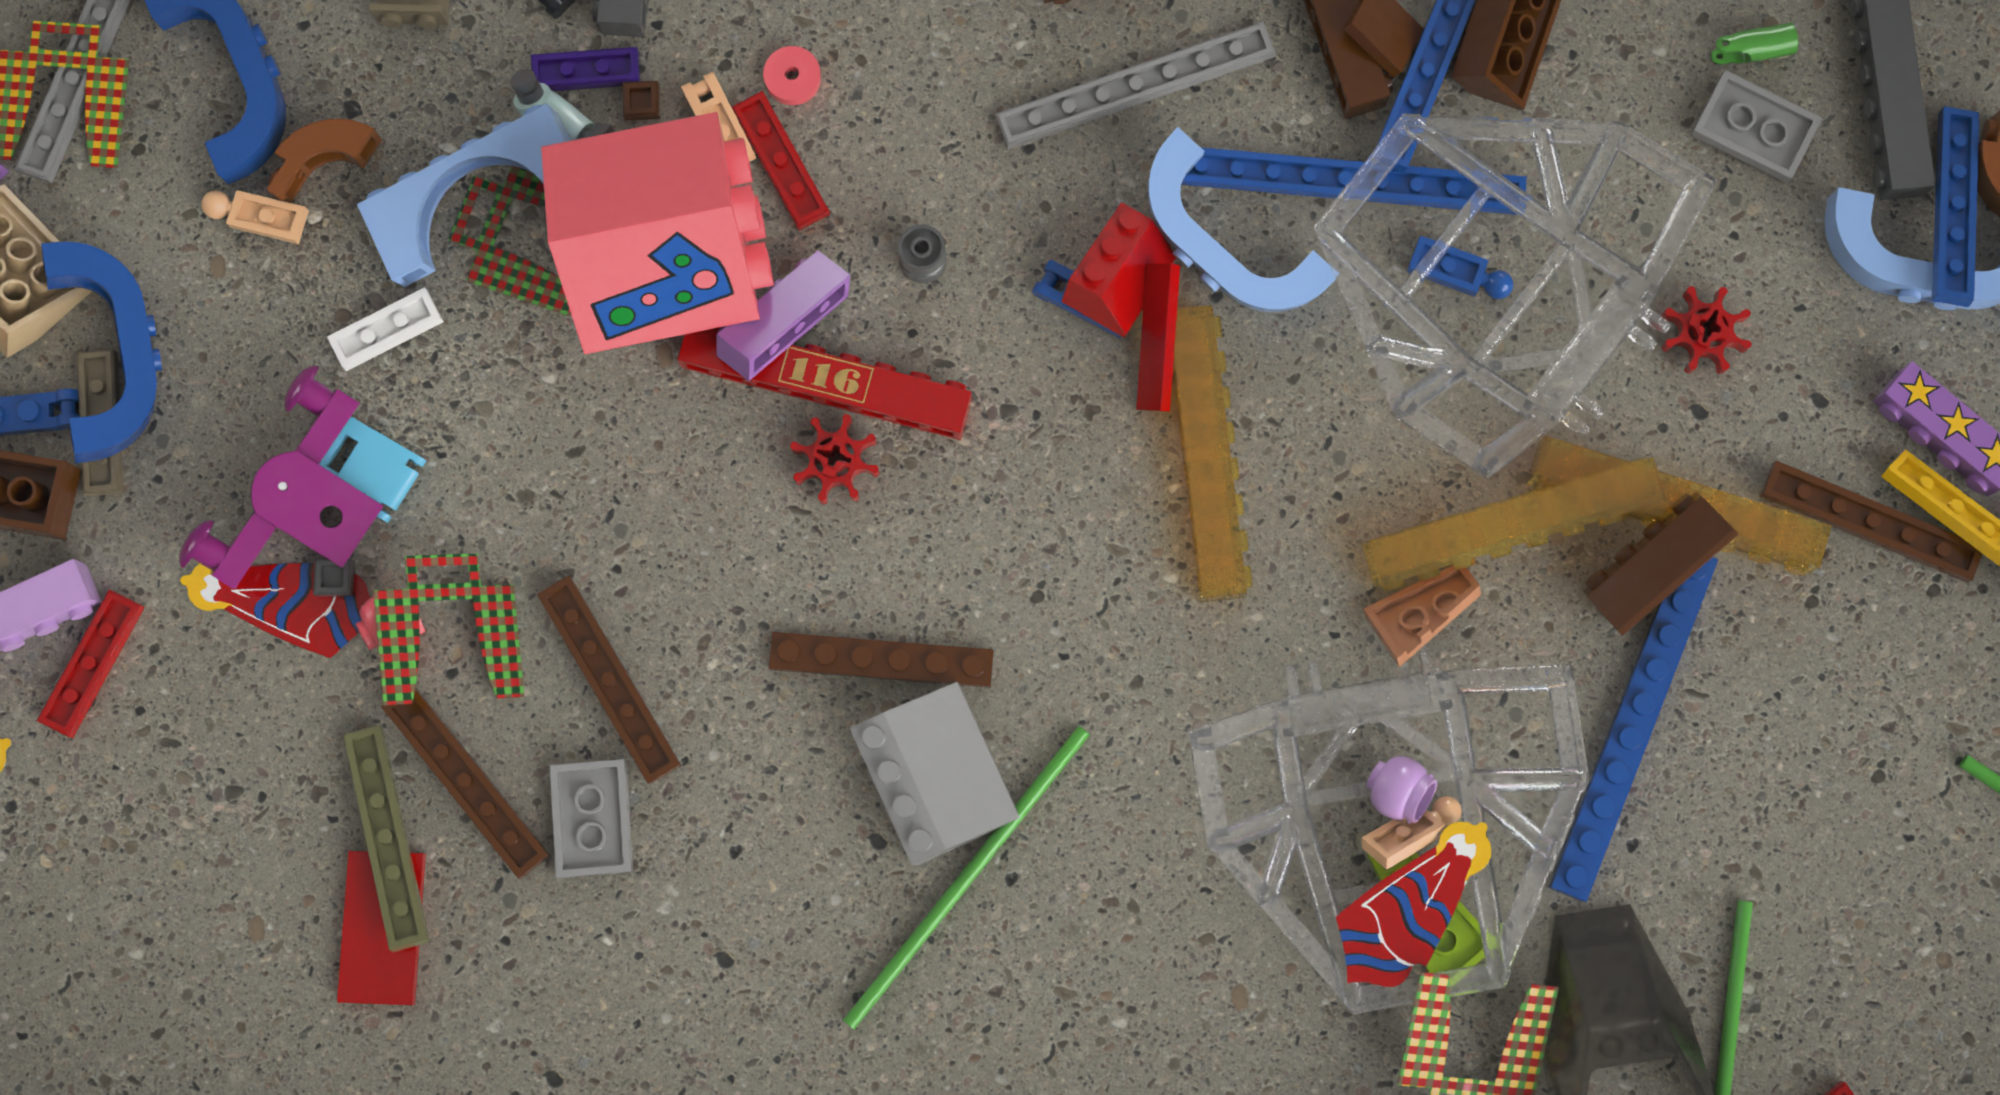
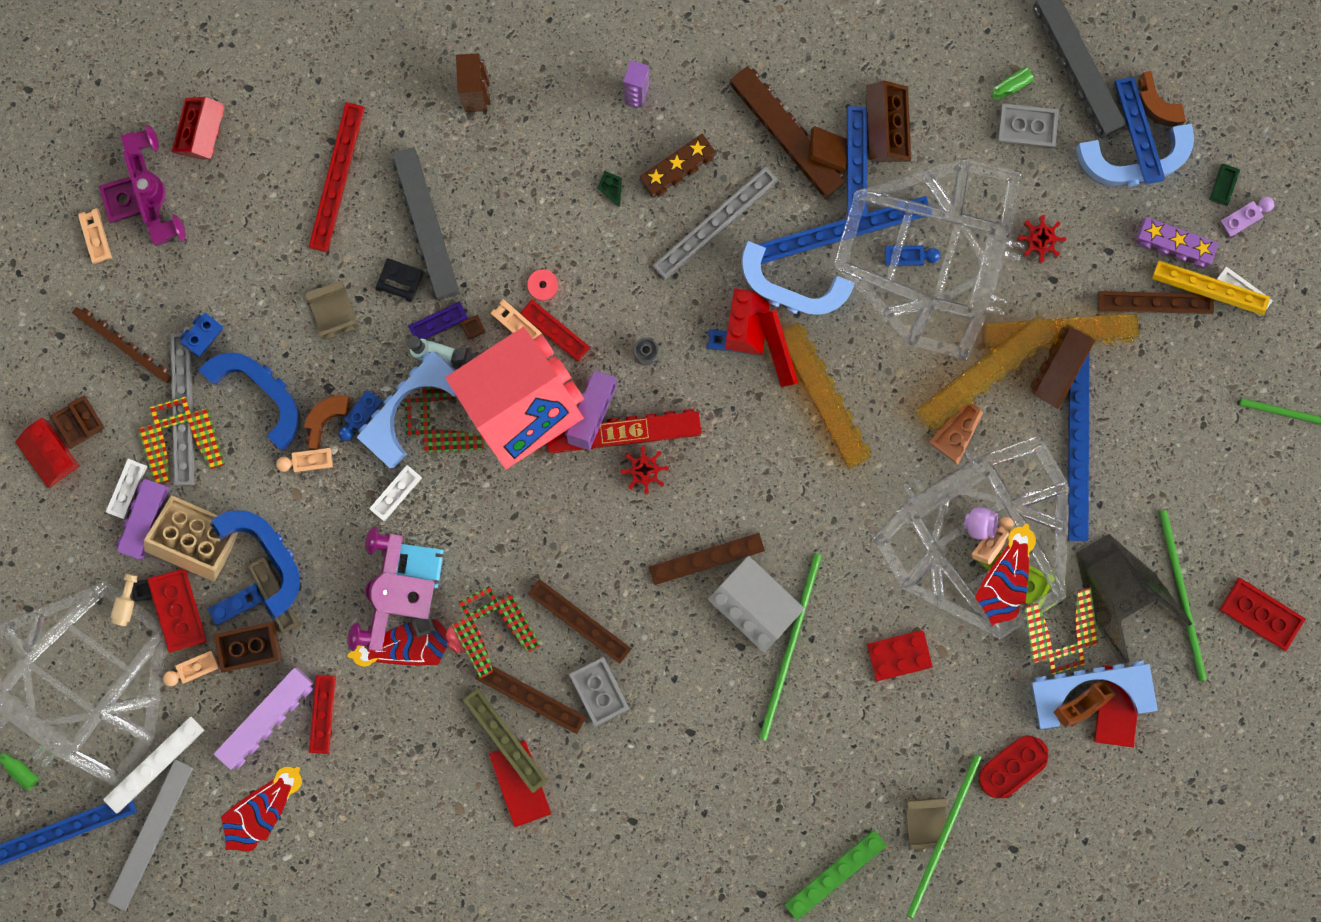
camera: 25 degrees left, 5 degrees up
none -> blue plate [338,390,383,441]
none -> red plate [867,630,933,682]

